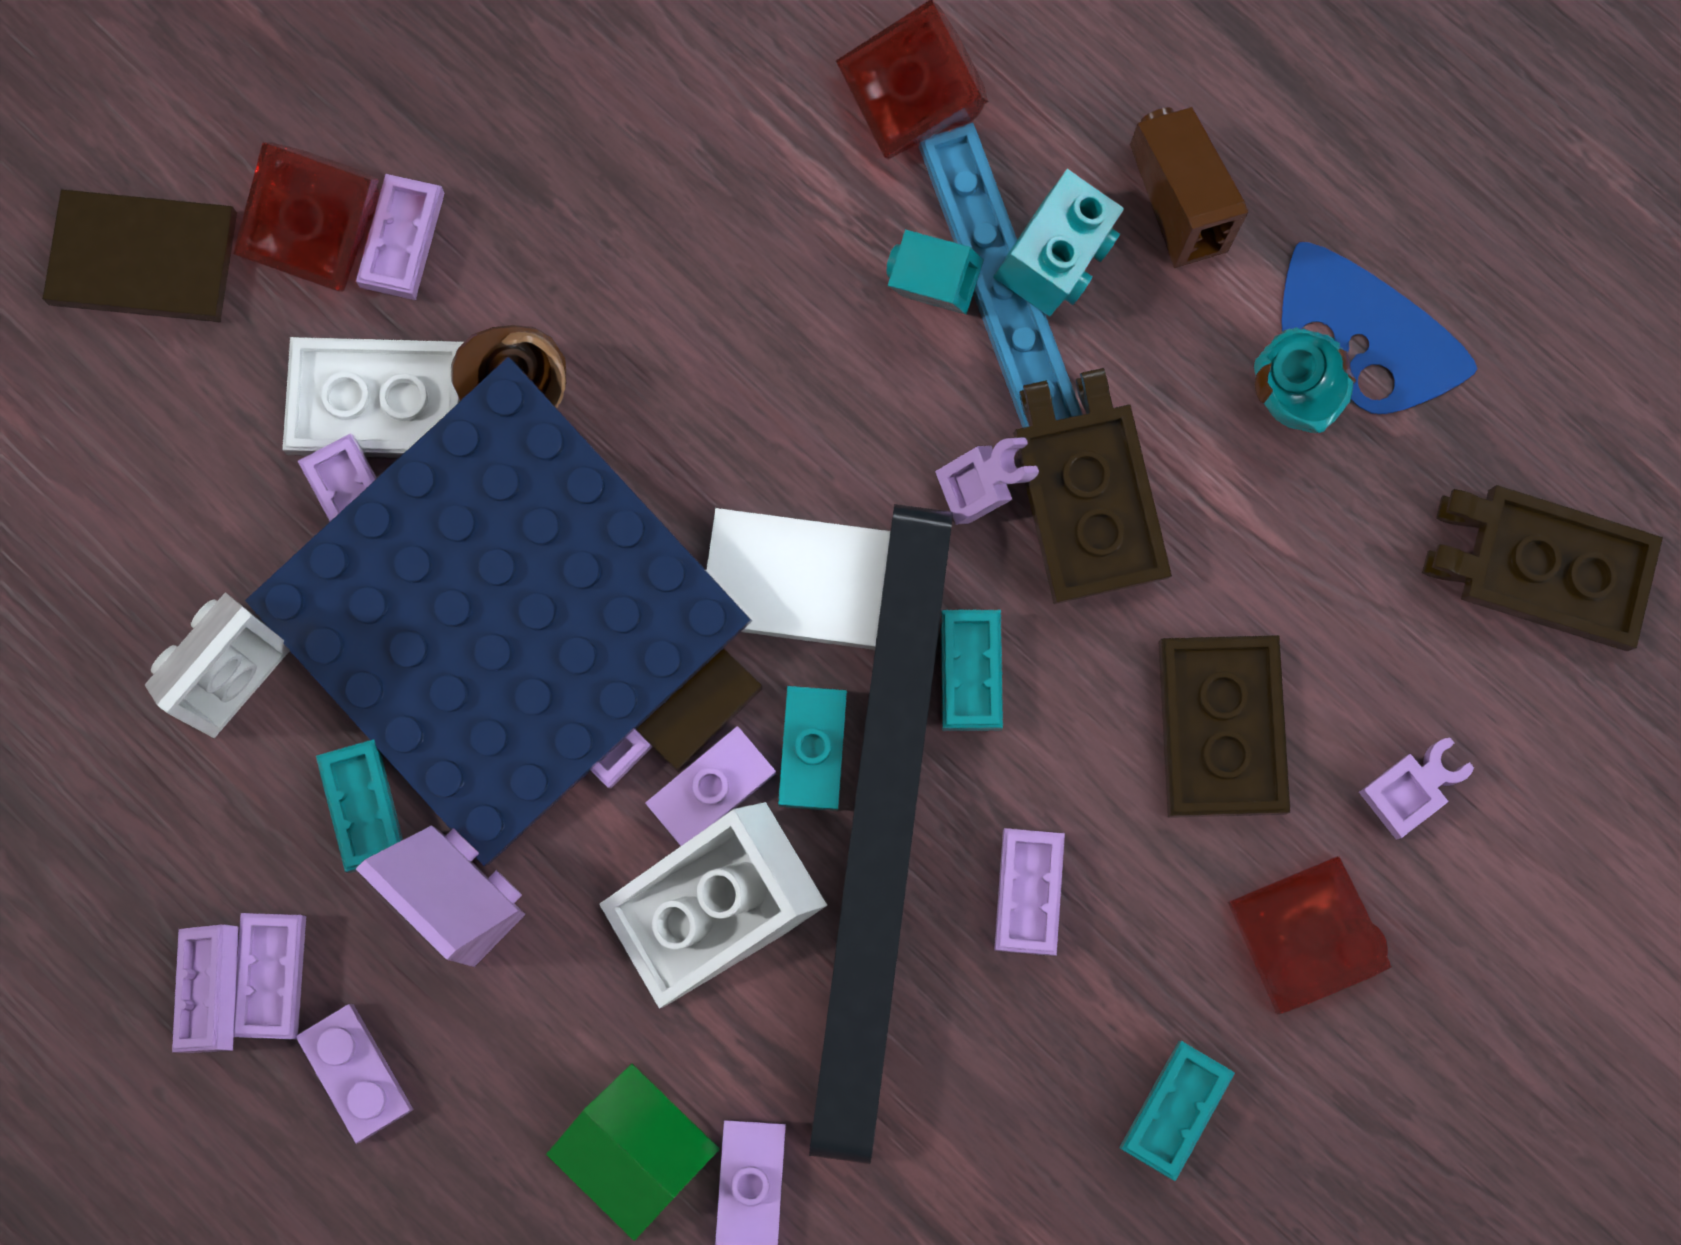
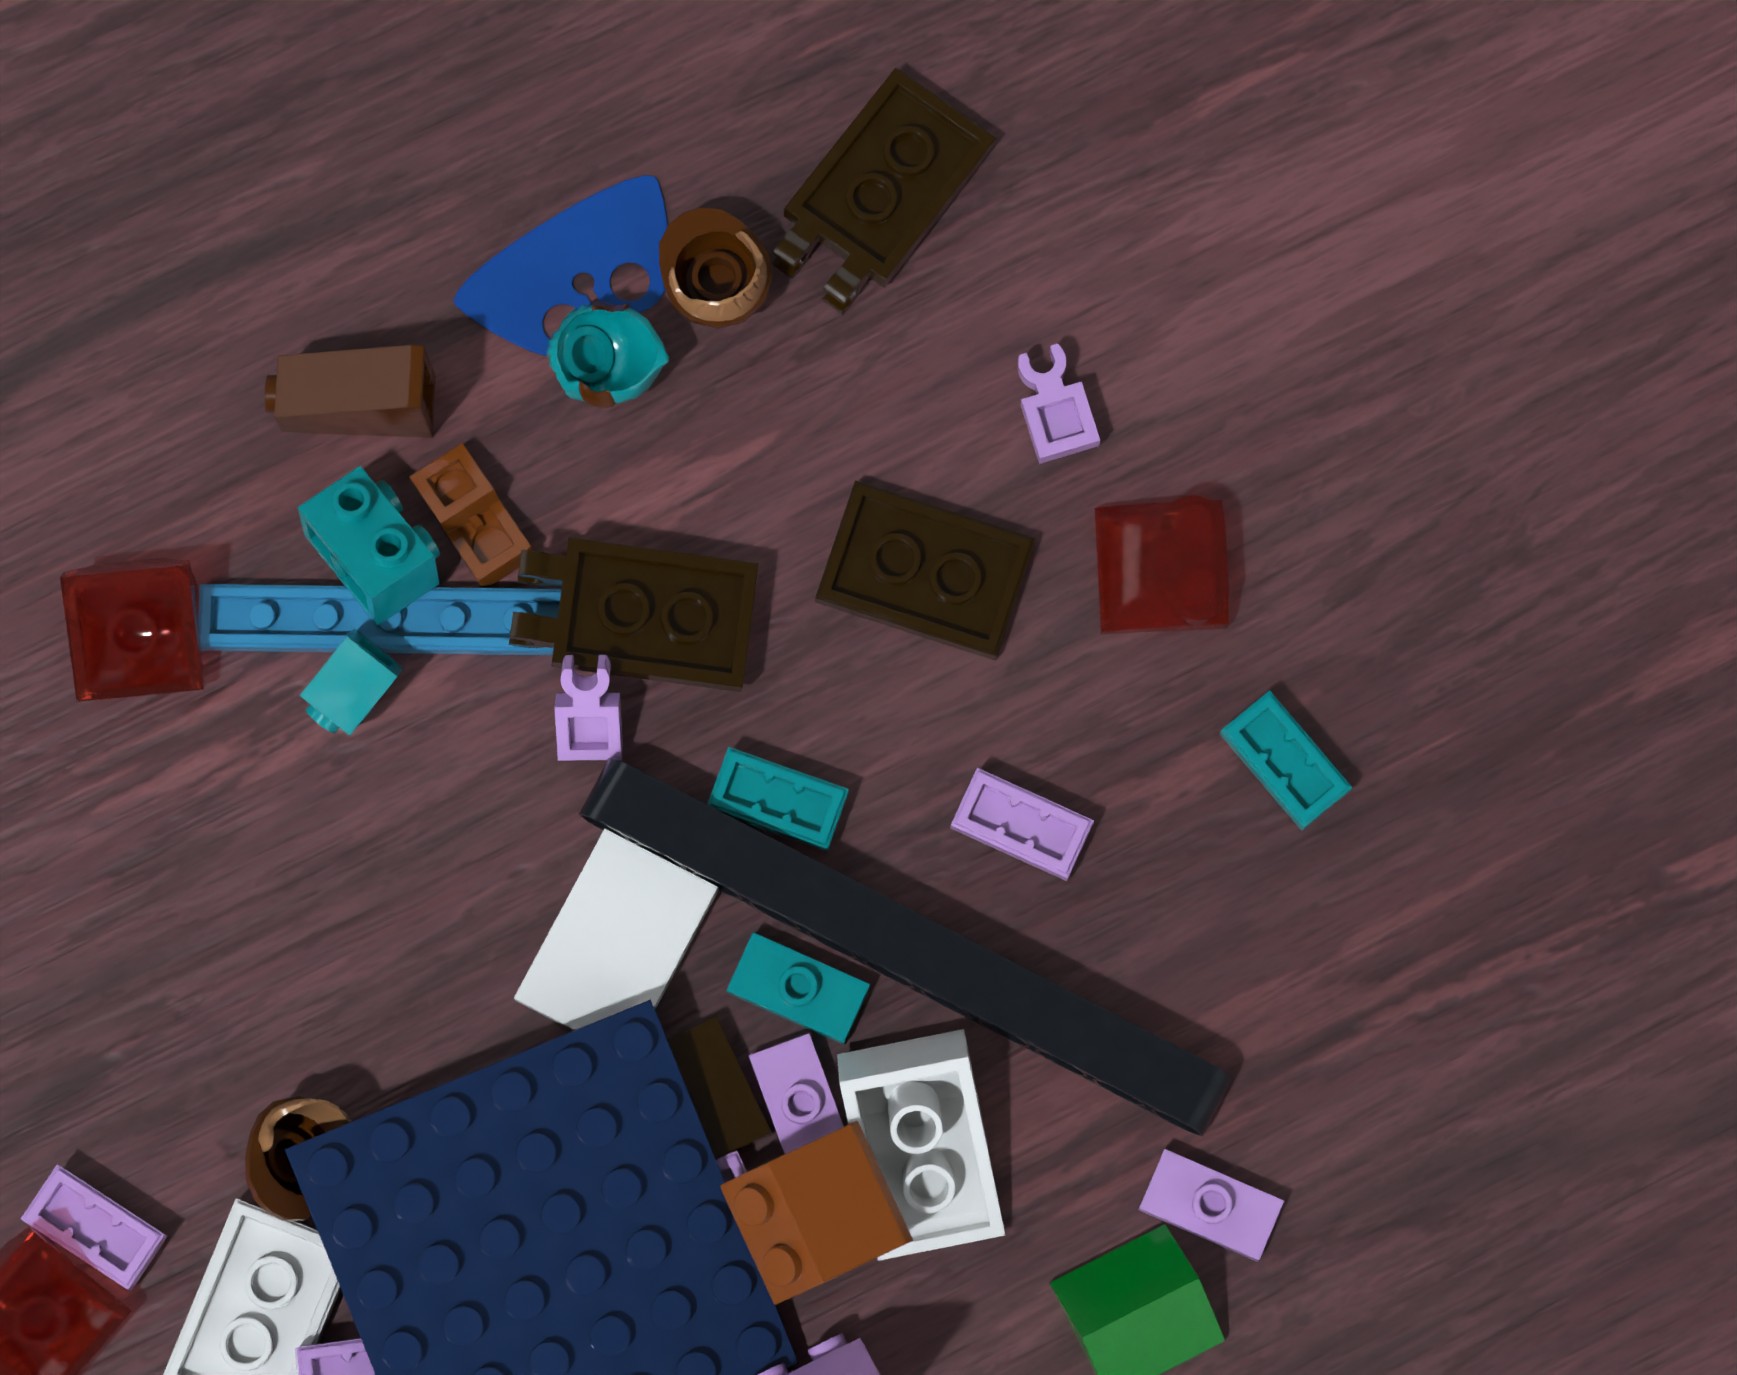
camera: 65 degrees left, 0 degrees up
none -> dark orange slope [409,443,533,588]
none -> reddish brown piece [659,207,773,329]
none -> dark orange slope [719,1121,913,1305]

